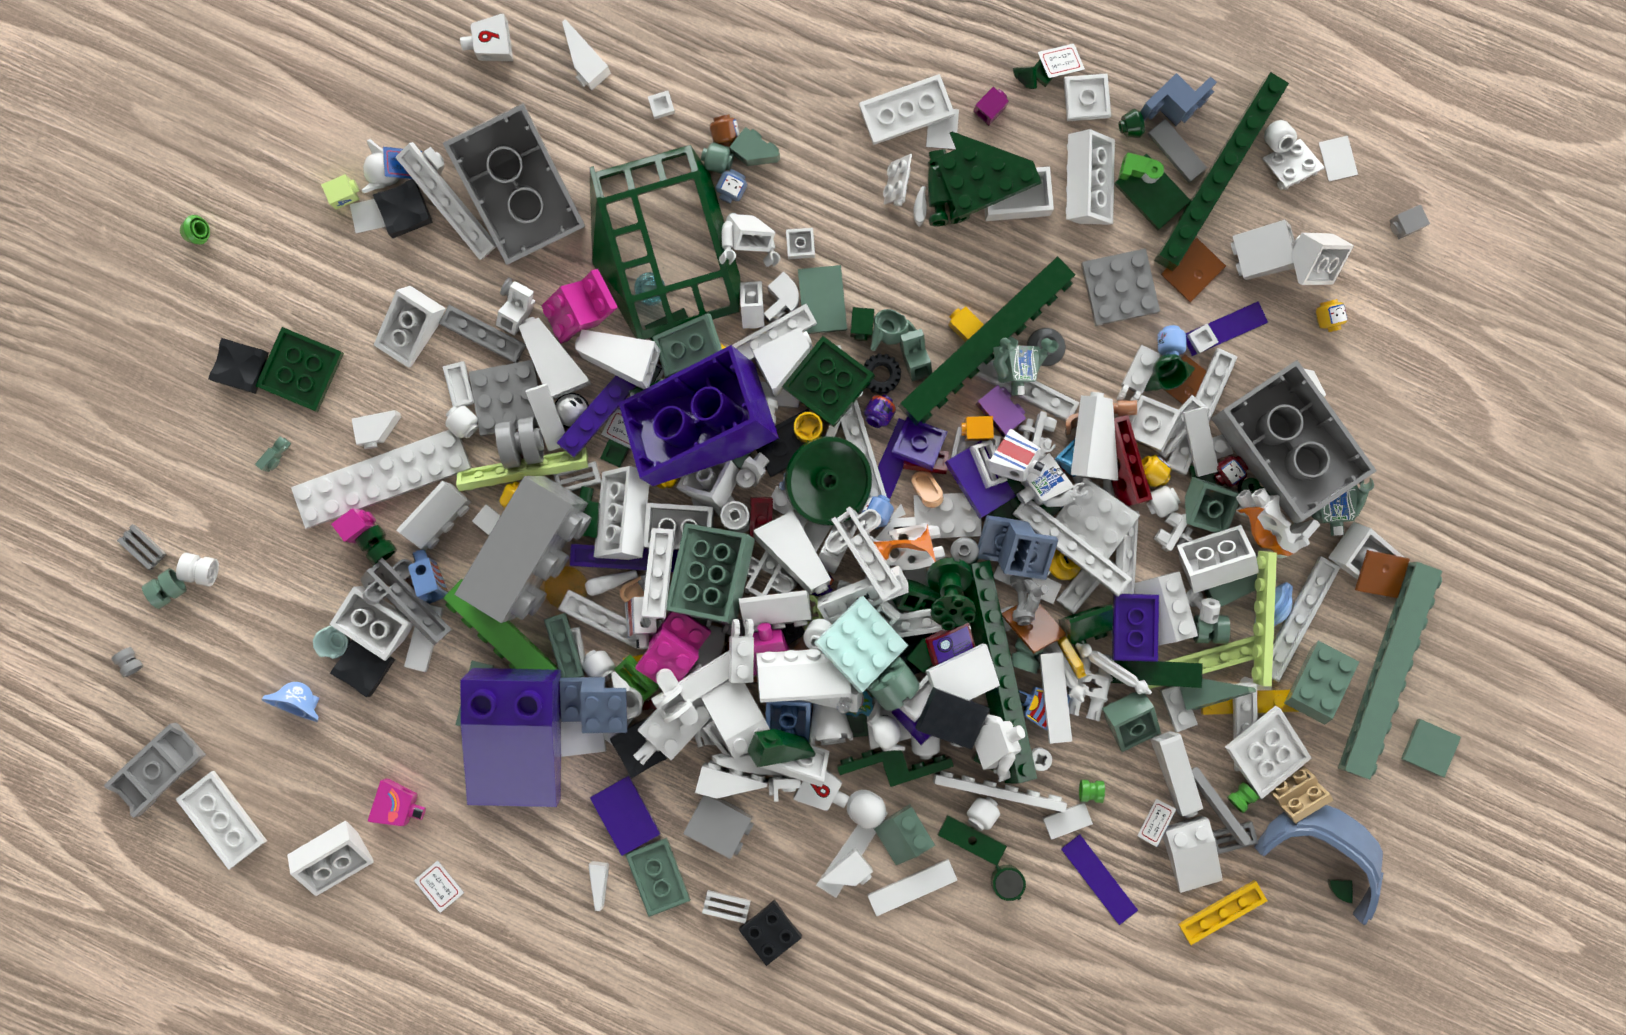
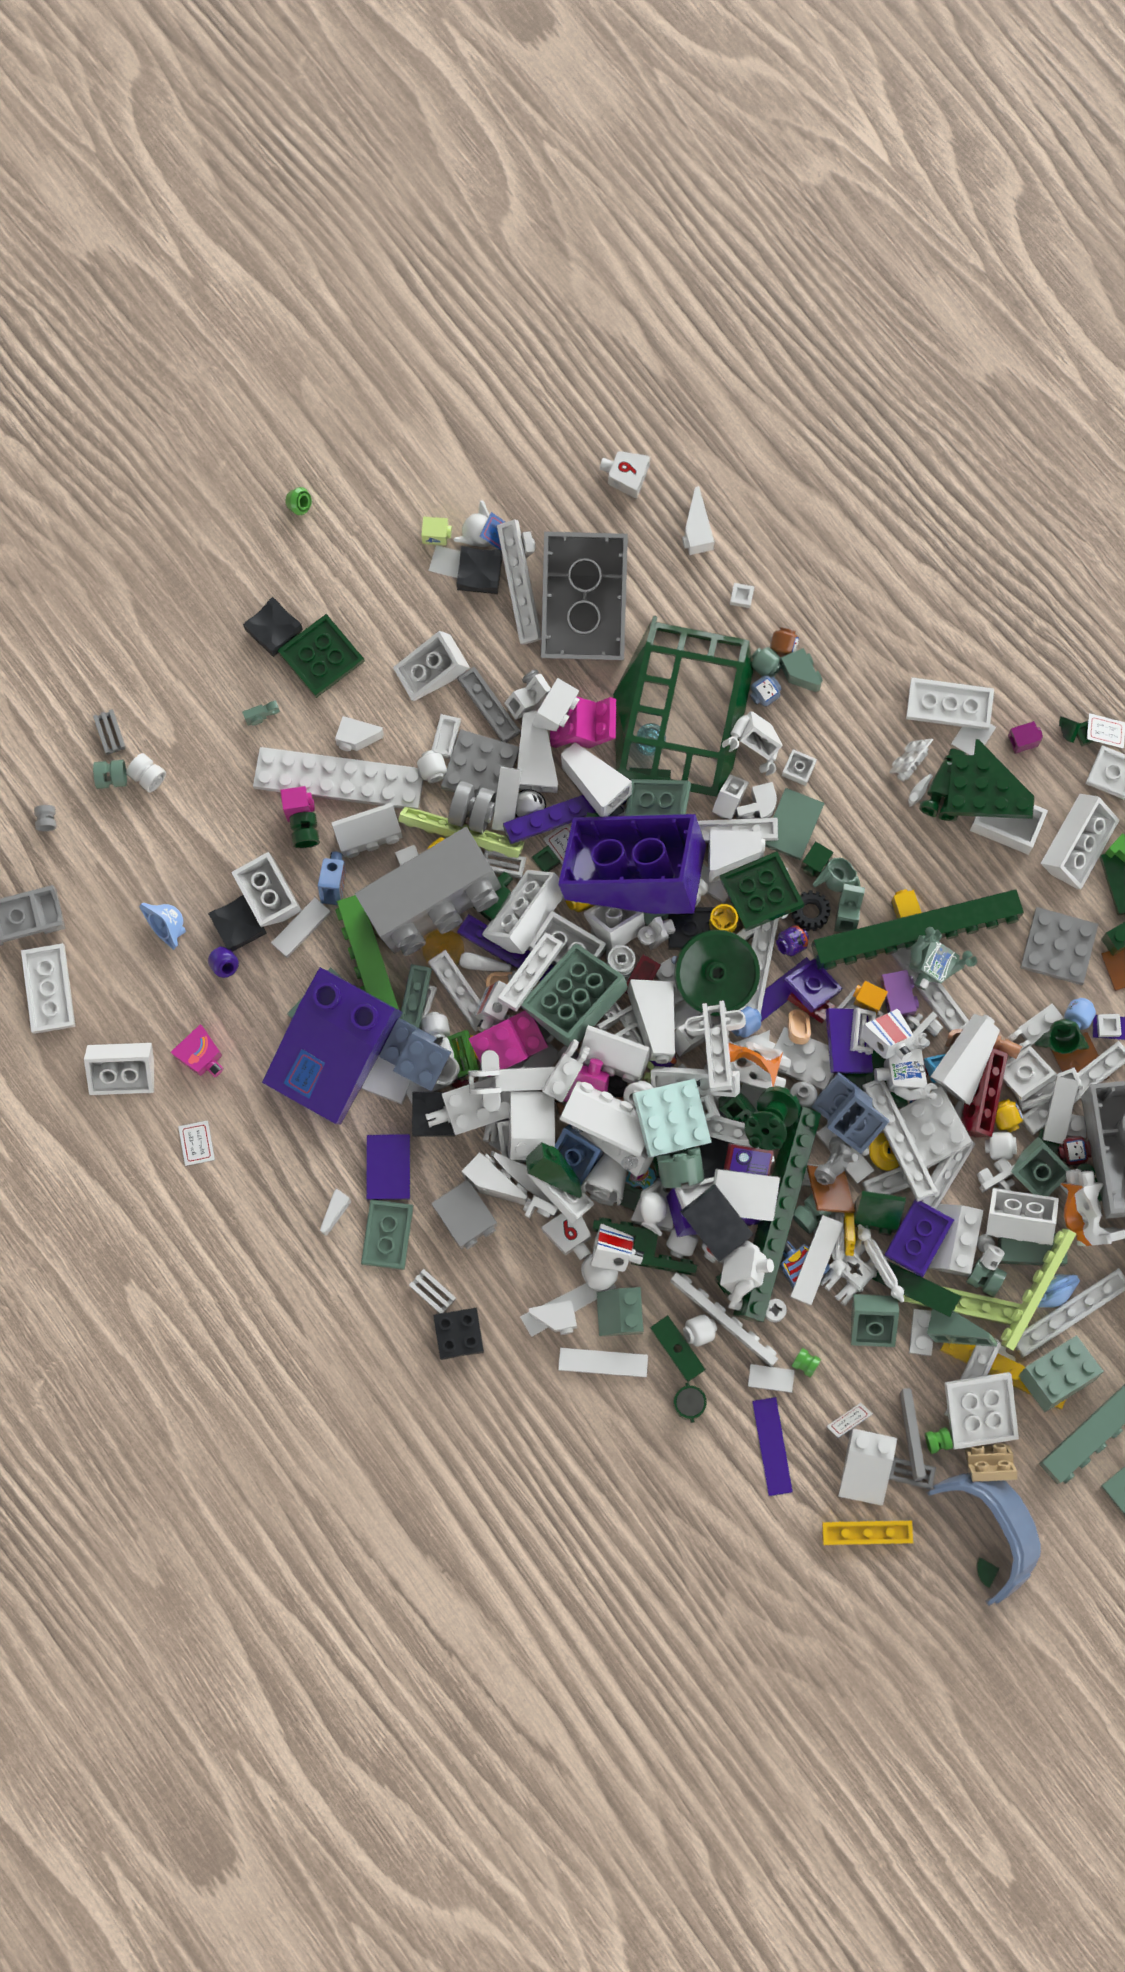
camera: 30 degrees right, 10 degrees down
light aqua hair [313,625,350,659] -> none
light grey piece [361,558,452,645] -> none
dark green brick [906,638,932,673] -> none
dark grey piece [1027,328,1066,366] -> none
white slope [1150,731,1203,818] -> none
none -> dark purple head [208,947,239,978]
none -> blue sticker [284,1049,325,1098]
none -> white slope [532,678,580,731]
none -> white torso [591,1224,644,1272]

